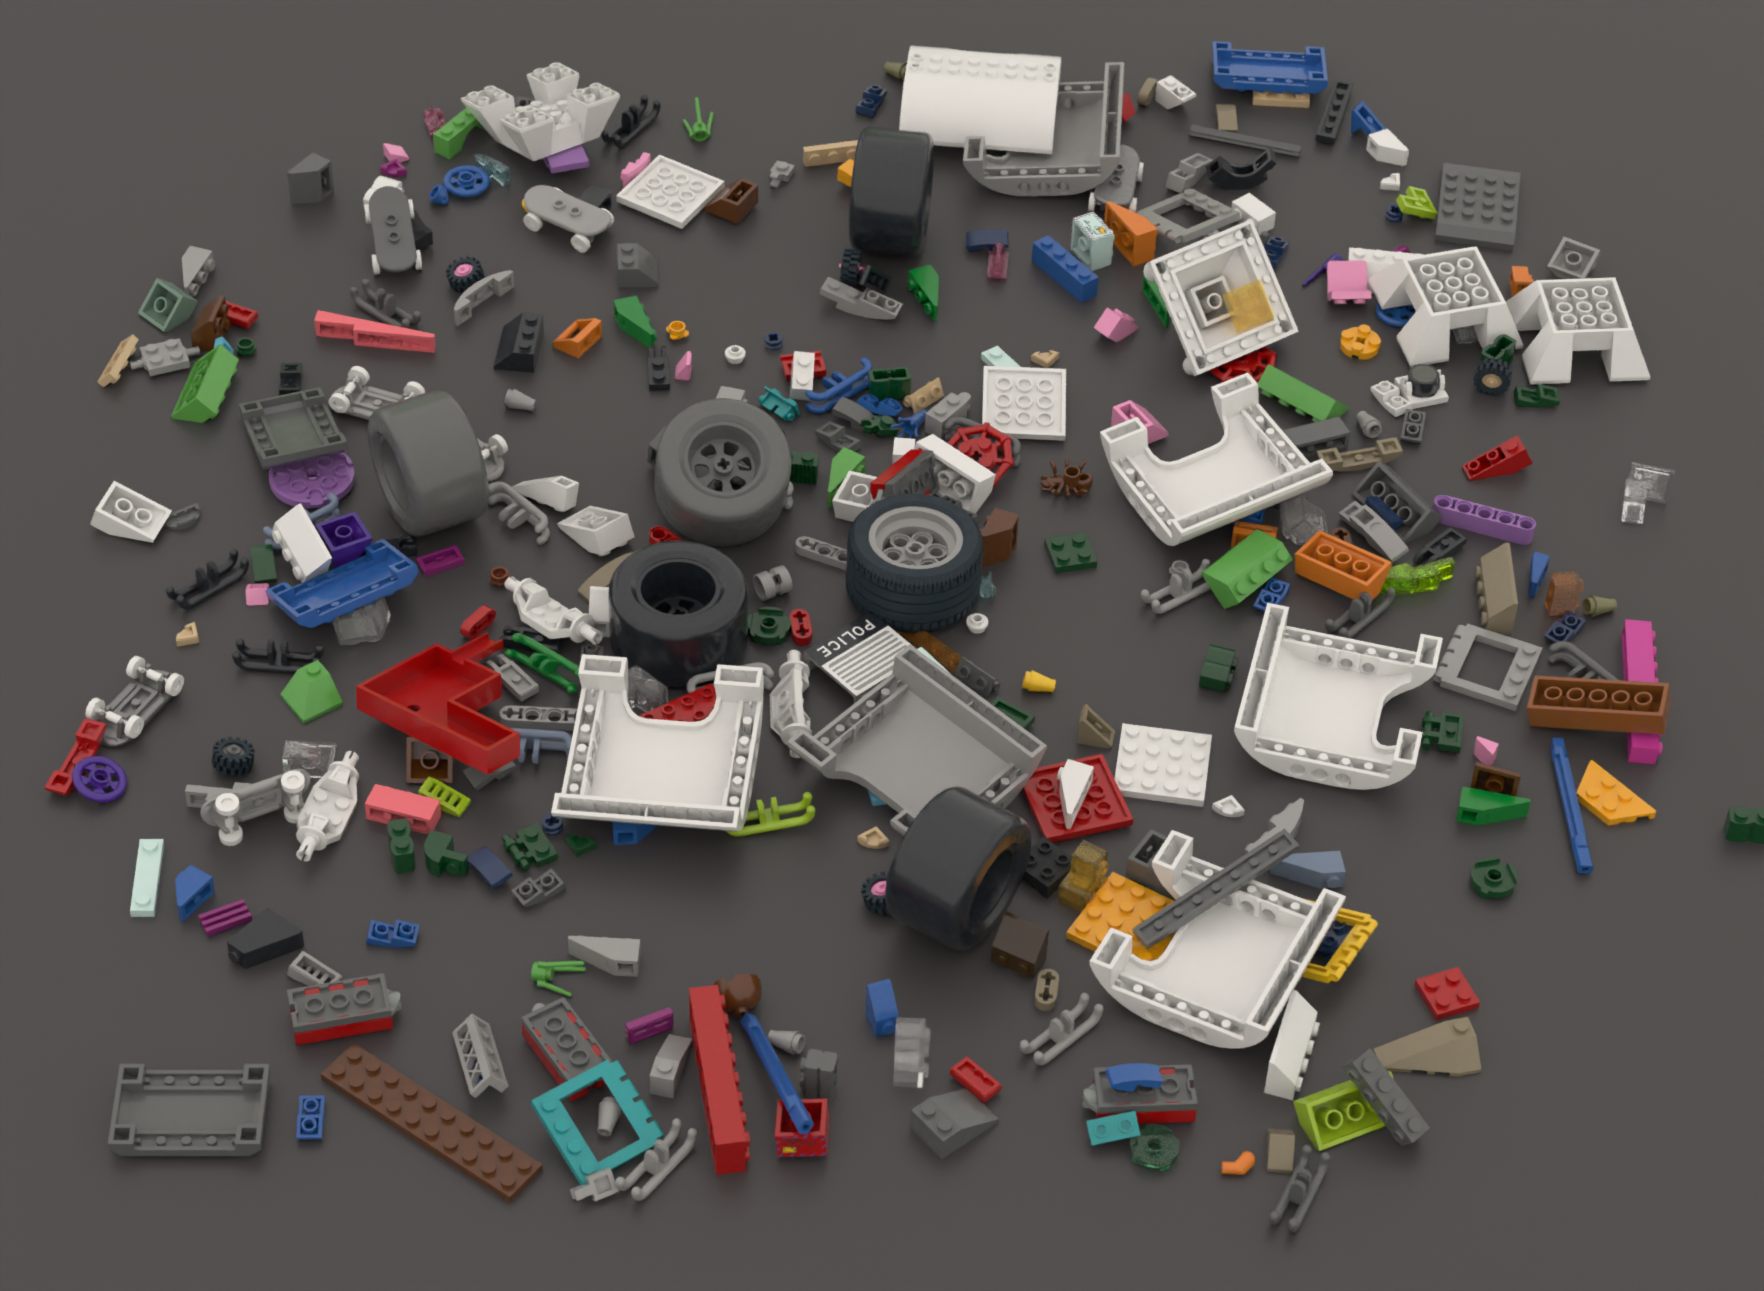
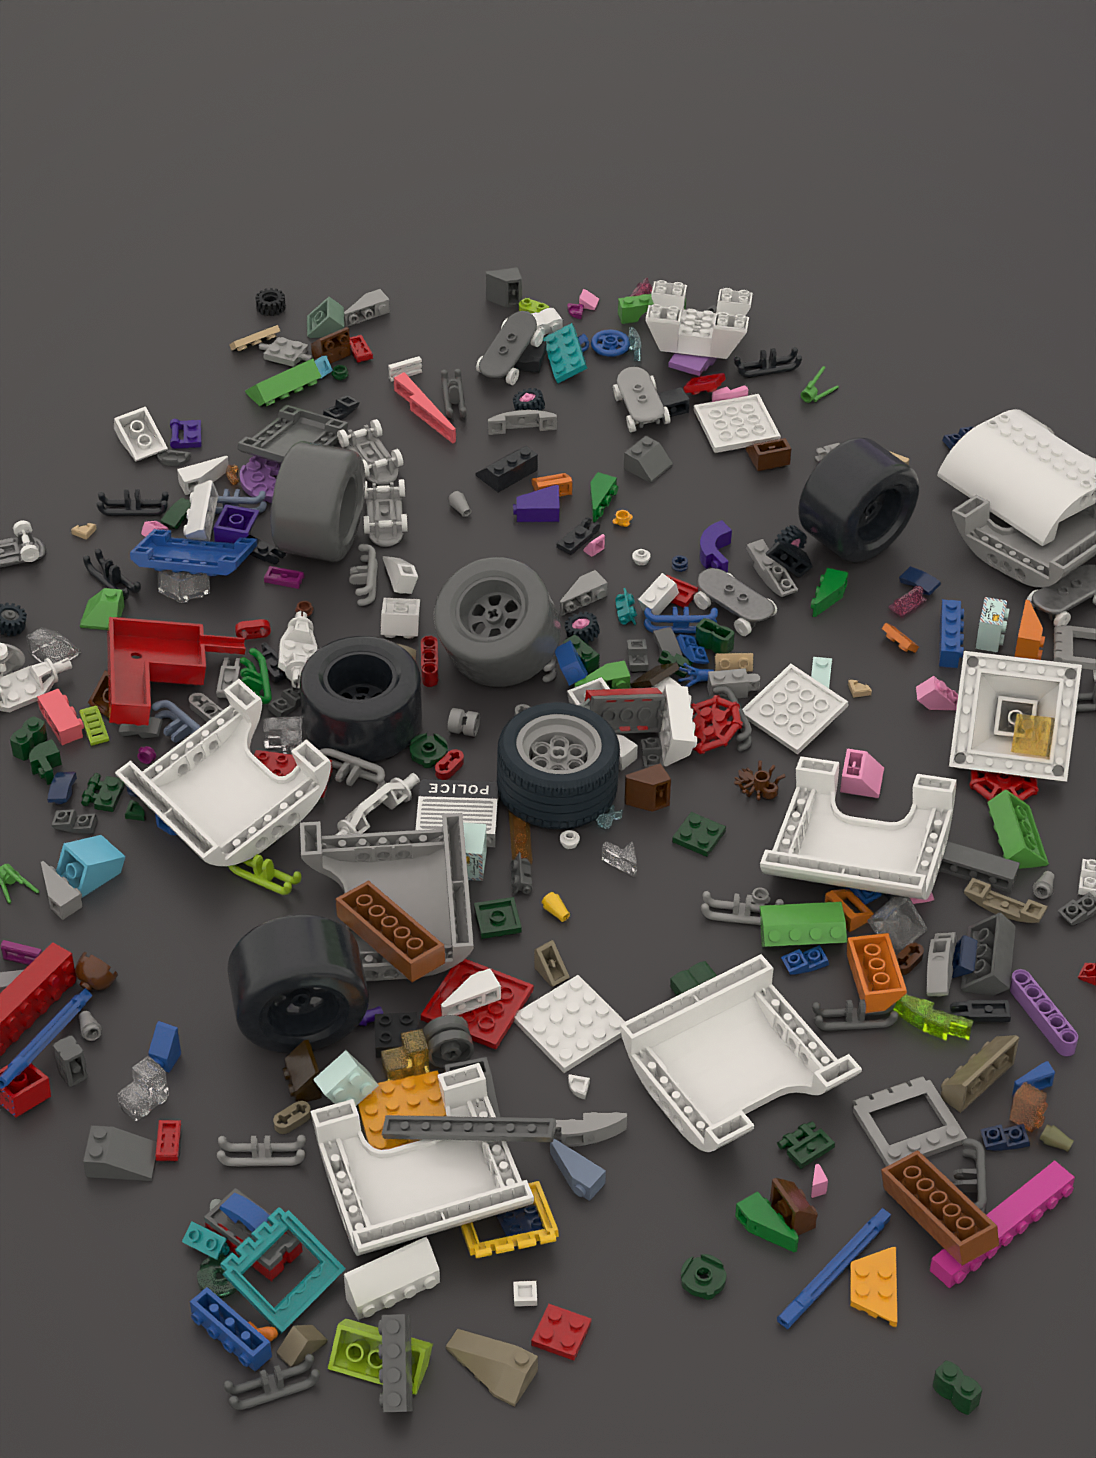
camera: 45 degrees right, 0 degrees up
none -> medium azure slope [56,835,126,897]
none -> magenta plate [137,746,156,764]
none -> dark purple plate [170,419,202,449]
none -> white slope [177,456,229,495]
none -> blue brick [190,1287,272,1371]
none -> teal hinge [220,1207,346,1334]
none -> clear orange arm [226,464,239,485]
none -> black tyre [255,288,286,316]
none -> light aqua brick [313,1050,379,1106]
none -> dark orange brick [335,880,446,982]
none -> white tile [388,356,422,382]
none -> dark grey wheel [422,1015,474,1068]
none -> dark purple slope [513,485,560,522]
none -> white plate [513,1281,537,1306]
none -> lime plate [519,298,549,313]
none -> teal plate [543,323,588,383]
none -> blue slope [555,640,588,685]
none -> clear slope [602,841,637,877]
none -> dark brown tile [630,662,679,688]
none -> red plate [683,373,726,395]
none -> flat silver piece [694,568,777,636]
none -> dark purple arch [699,520,732,573]
none -> orange plate [882,623,919,653]

